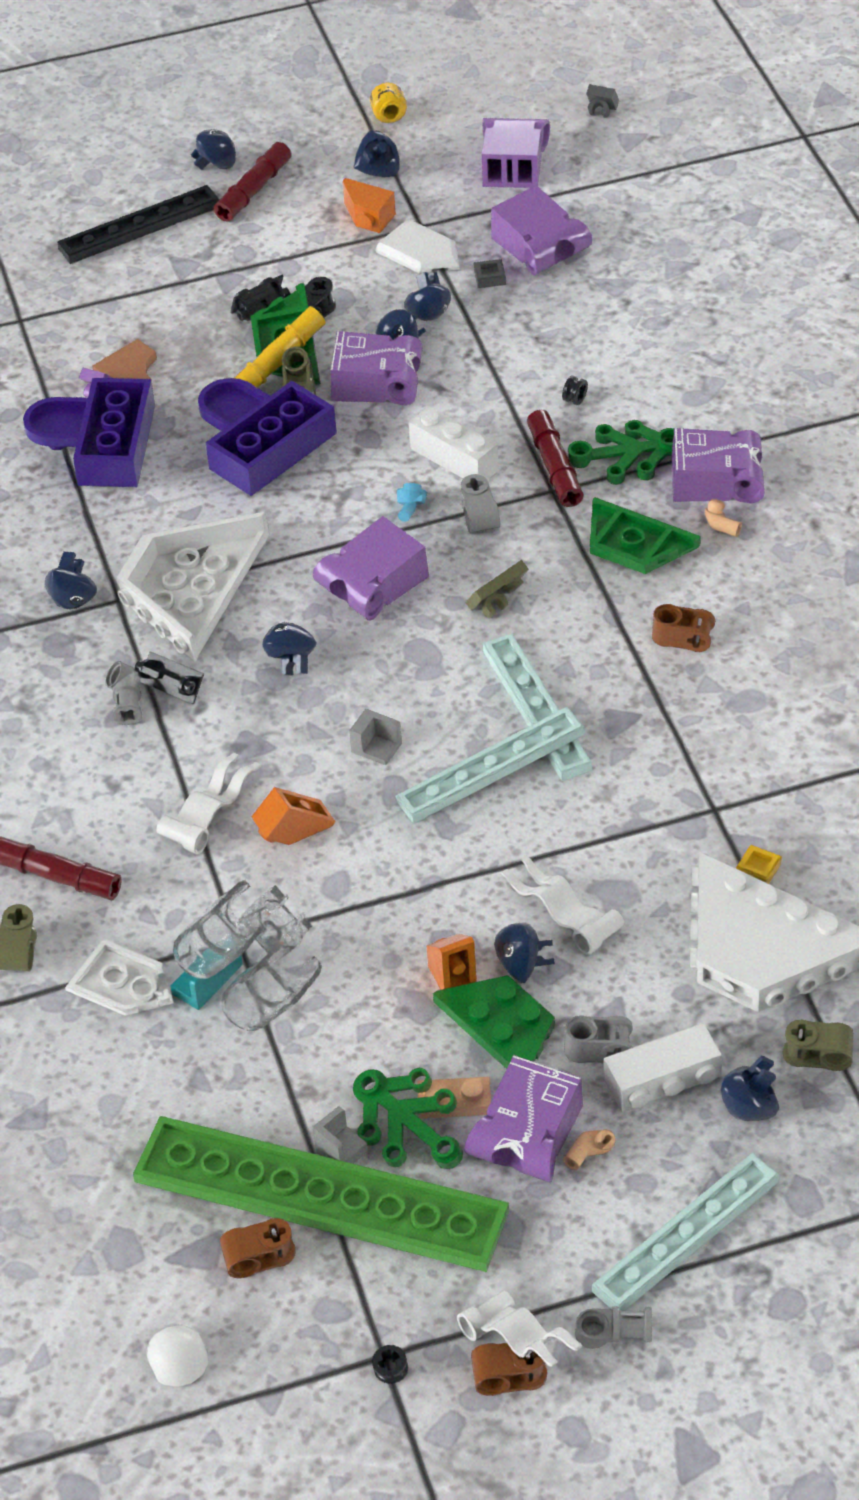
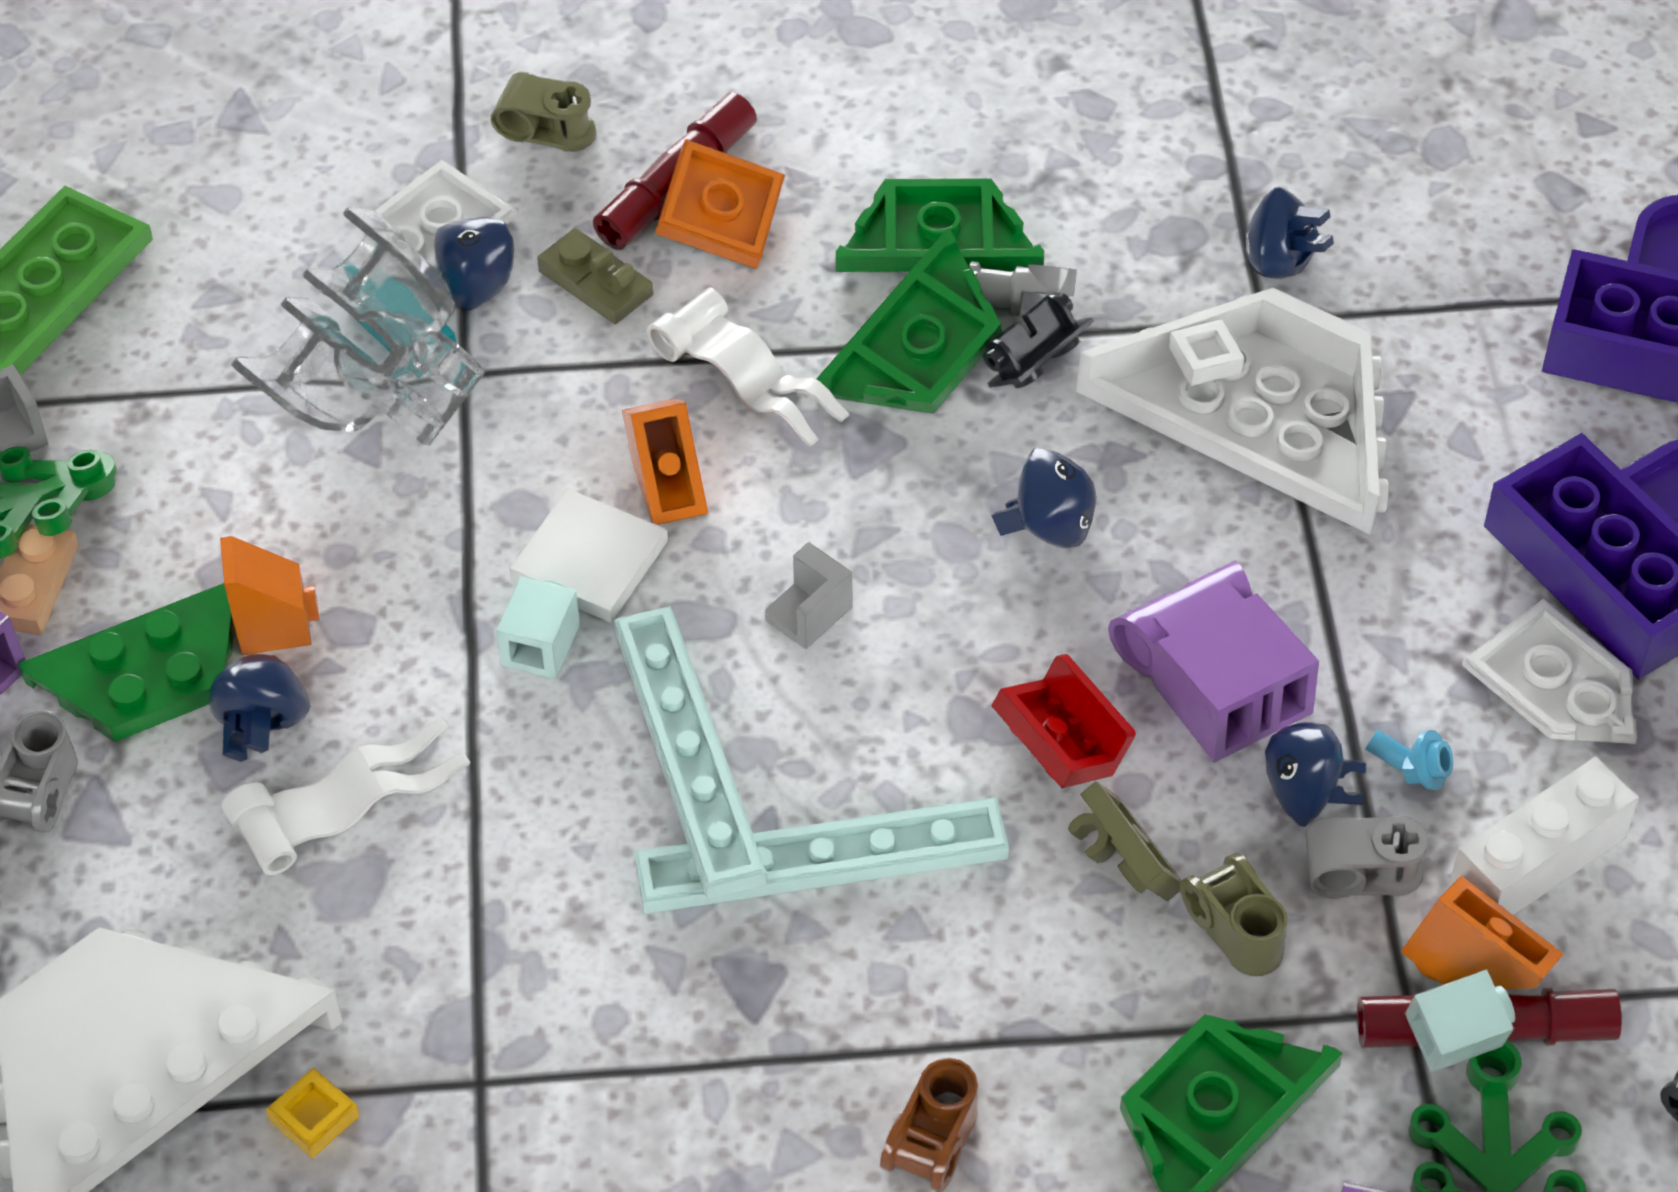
camera: 100 degrees right, 5 degrees up
none -> dark blue piece [434,217,514,310]
none -> light aqua brick [496,576,580,679]
none -> white tile [509,488,668,623]
none -> olive plate [537,227,653,325]
none -> orange tile [655,139,785,269]
none -> green wing [816,229,1002,414]
none -> green wing [835,178,1045,272]
none -> red bracket [991,654,1136,789]
none -> white plate [1168,319,1245,386]
none -> olive piece [1180,852,1287,976]
none -> dark blue piece [1265,722,1366,827]
none -> orange slope [1400,876,1564,989]
none -> light aqua brick [1405,969,1515,1072]
none -> white tile [1462,598,1637,744]

